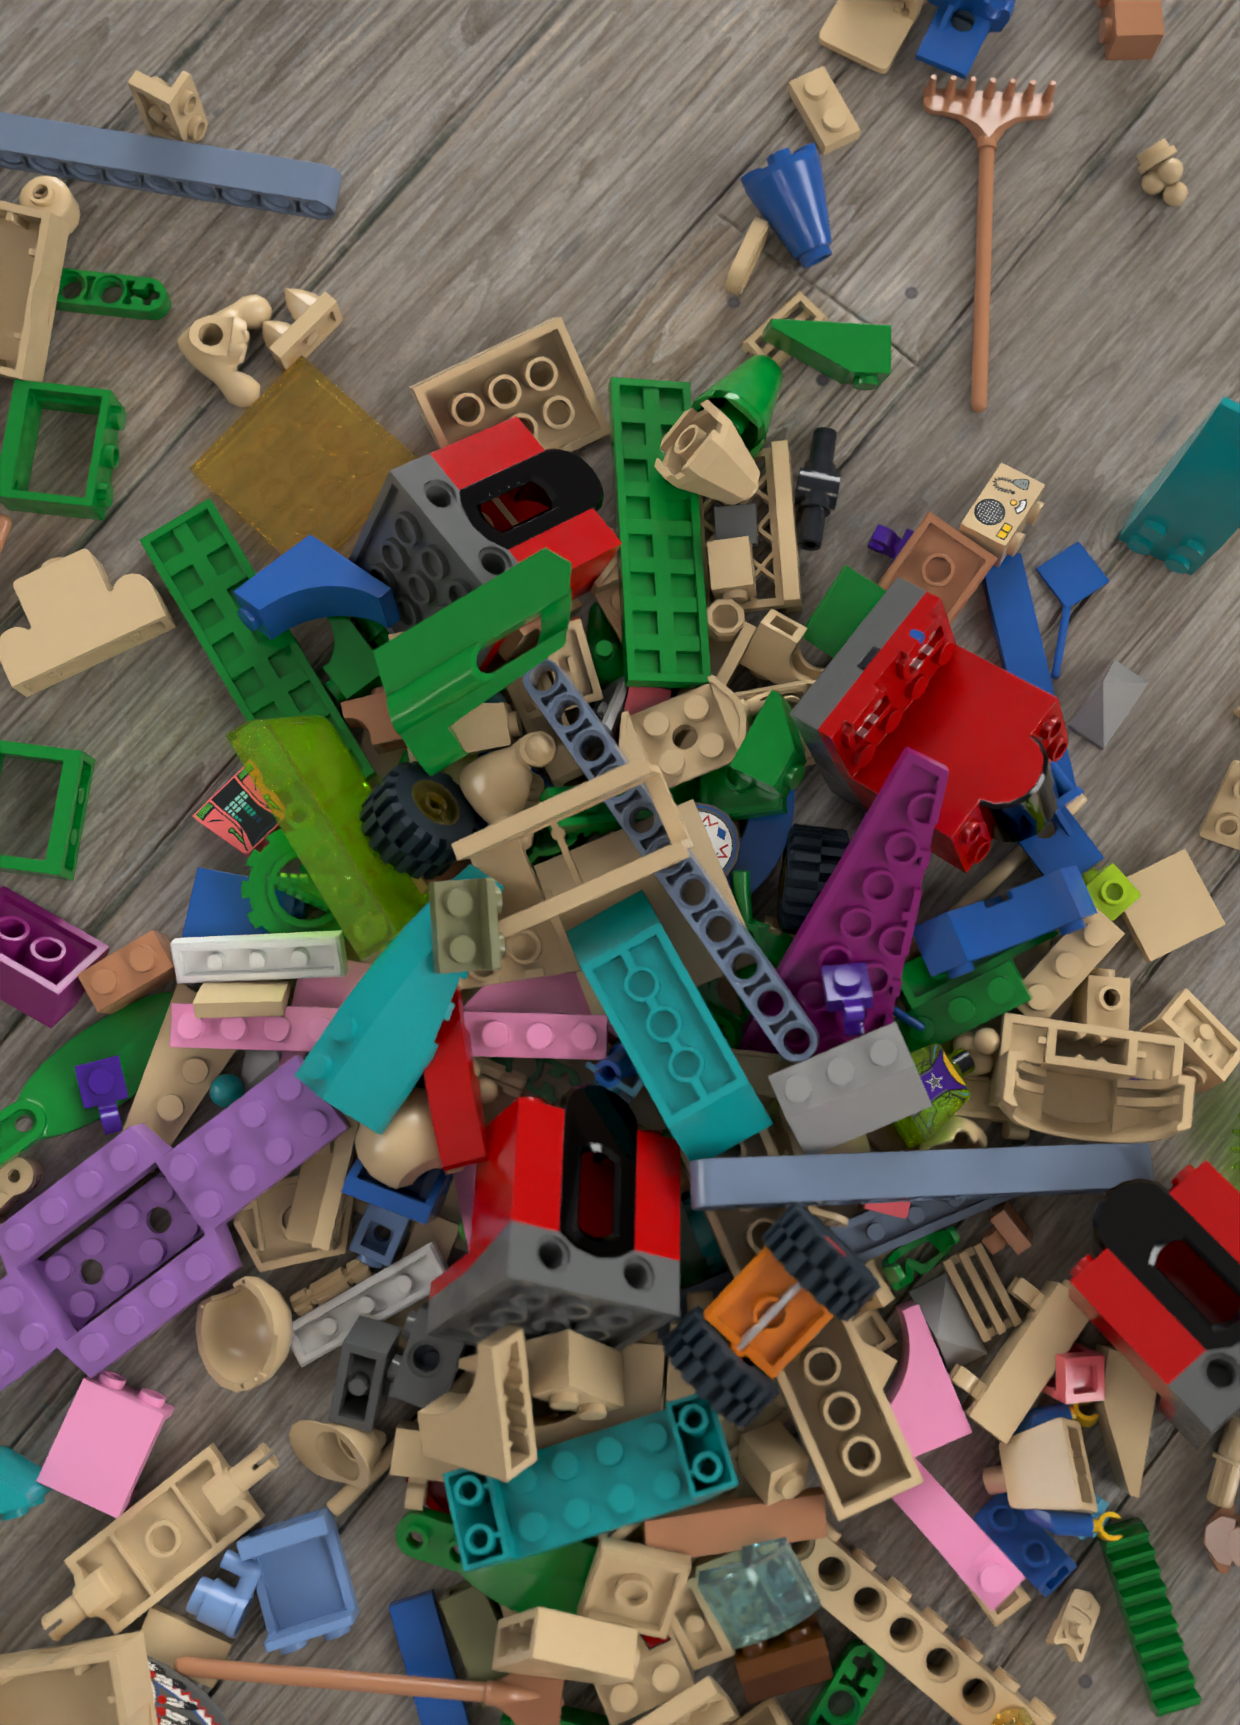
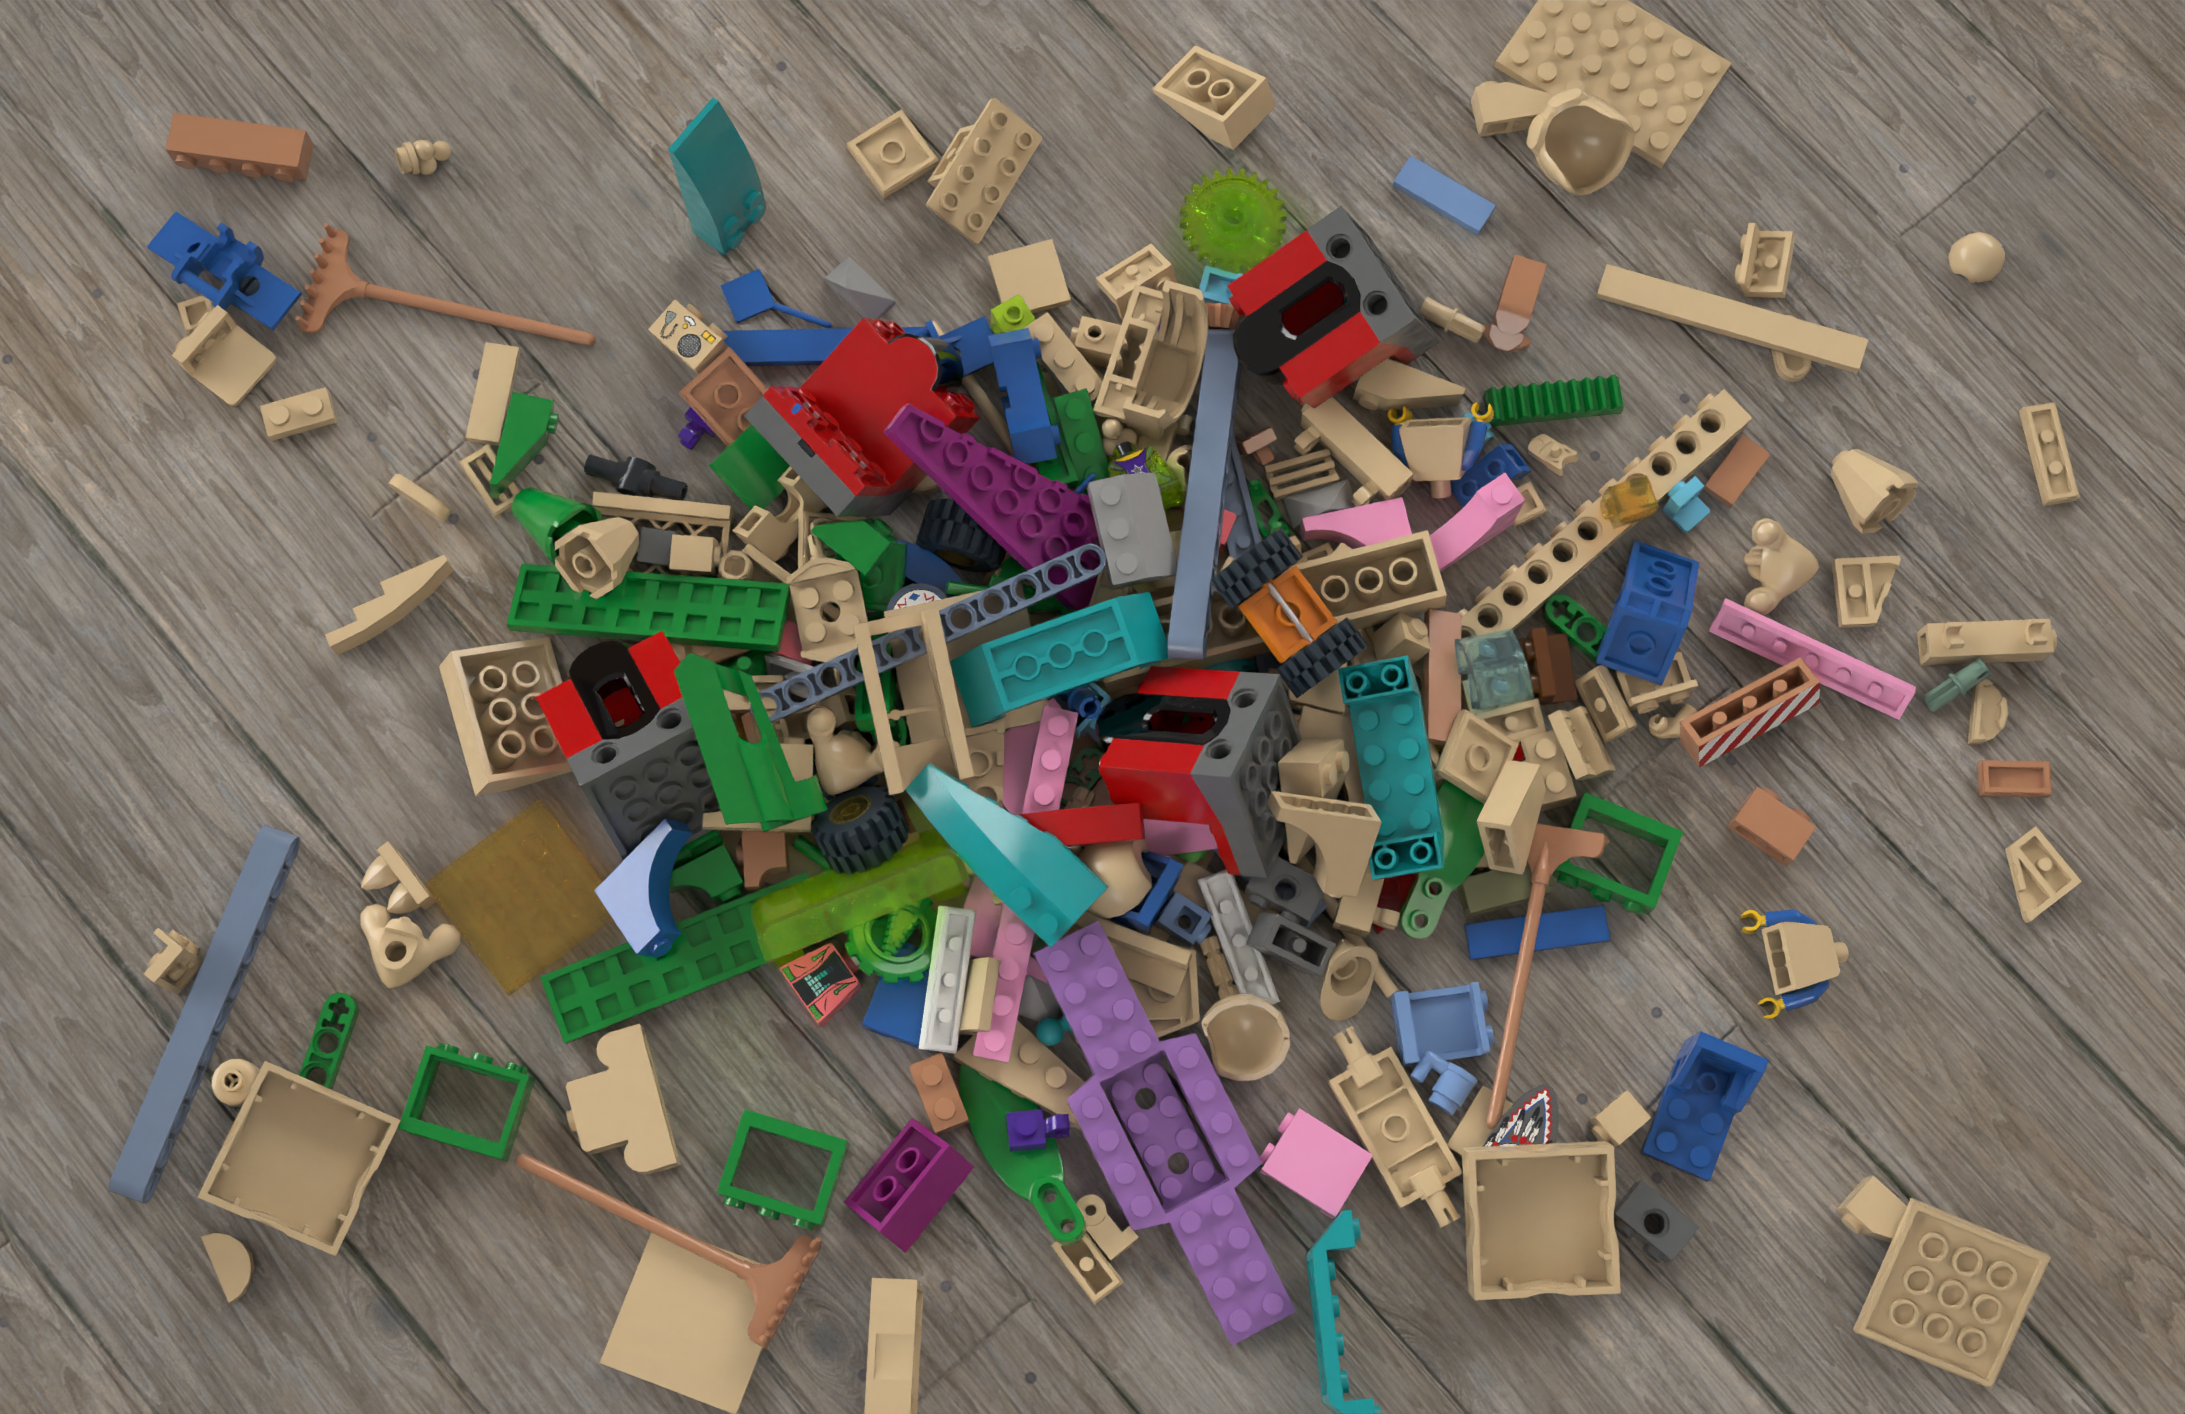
camera: 85 degrees left, 5 degrees down
olive bracket [428,878,505,974] -> none
blue cone [740,143,832,268] -> none
dark purple plate [821,962,873,1037] -> none
coral panel [1041,1342,1105,1404] -> none
none -> tan slope [325,555,454,656]
none -> tan tile [465,342,521,446]
none -> medium azure tile [1199,265,1243,304]
none -> nougat piece [1206,303,1243,330]

